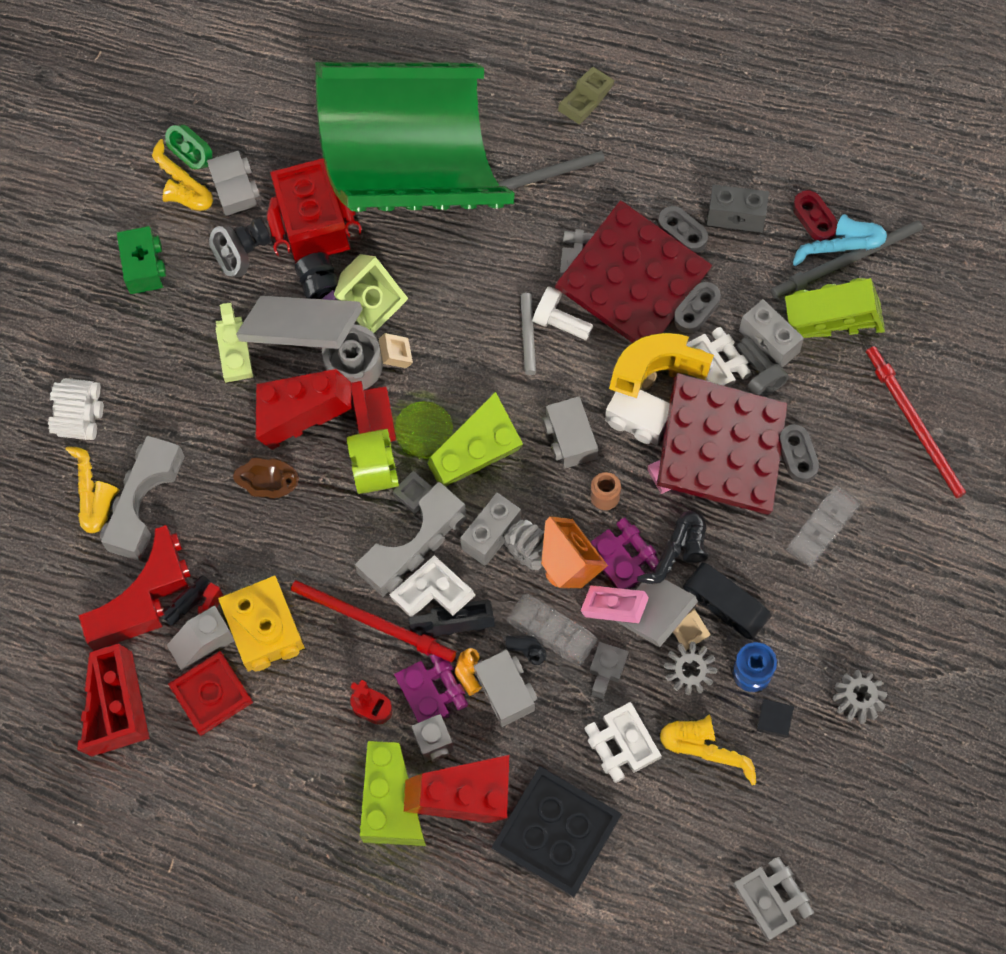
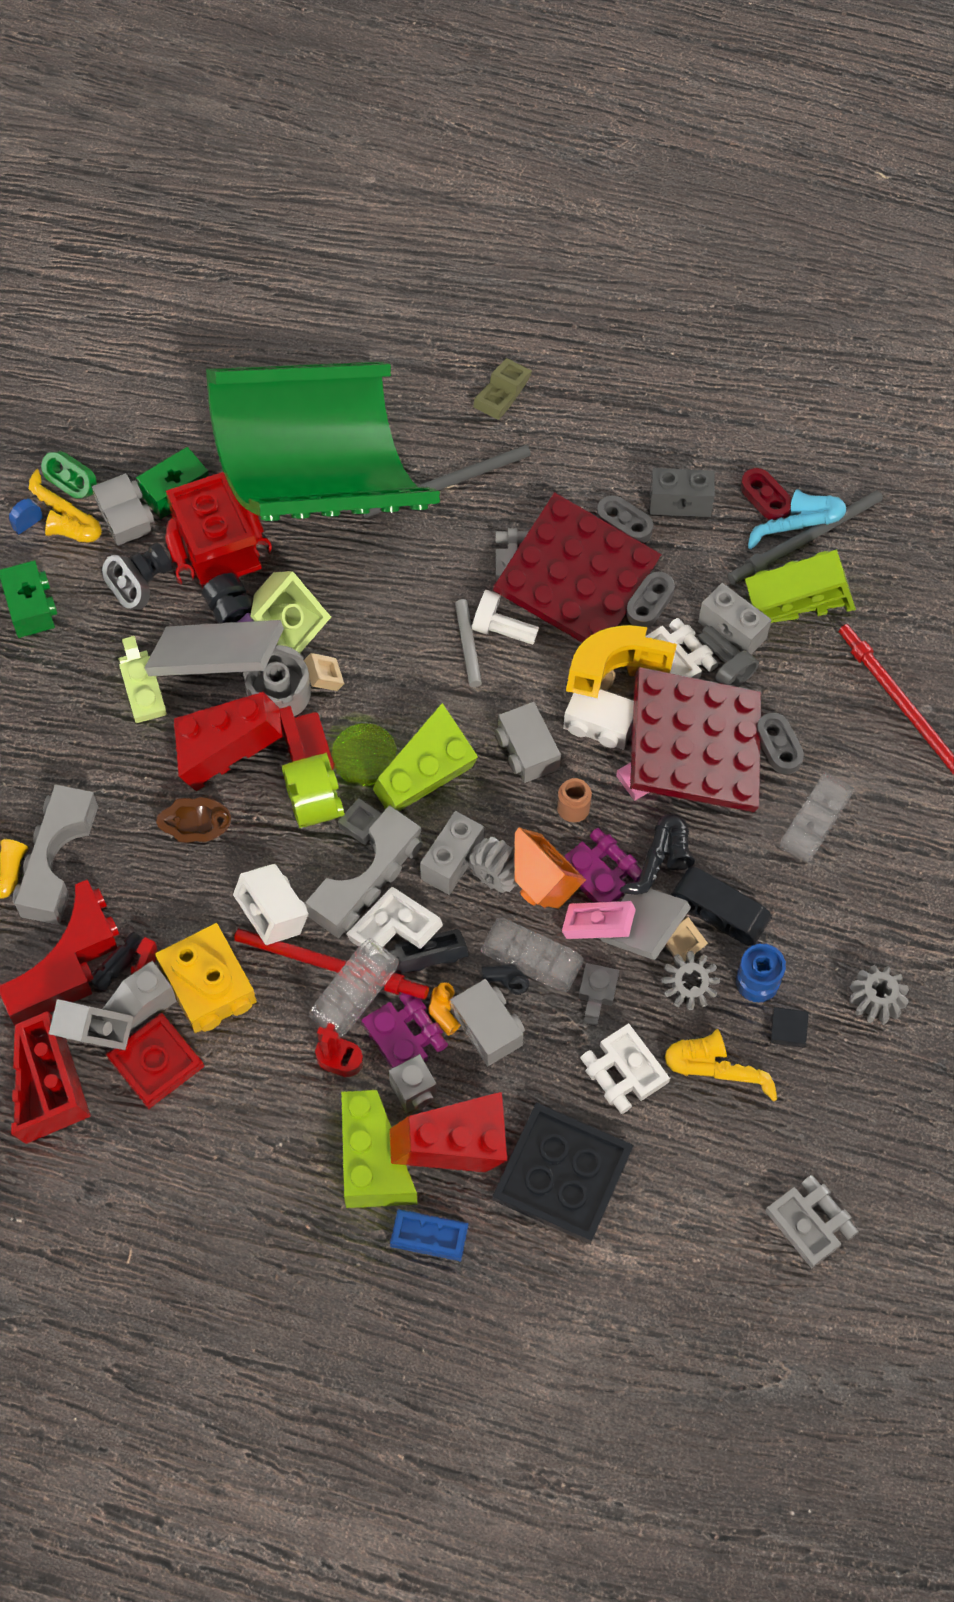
camera: 10 degrees left, 5 degrees down
none -> blue tile [9,499,43,535]
none -> light grey brick [49,999,134,1050]
none -> green brick [136,447,209,519]
none -> white brick [233,864,309,945]
none -> clear beam [309,938,399,1038]
none -> blue plate [390,1209,469,1261]

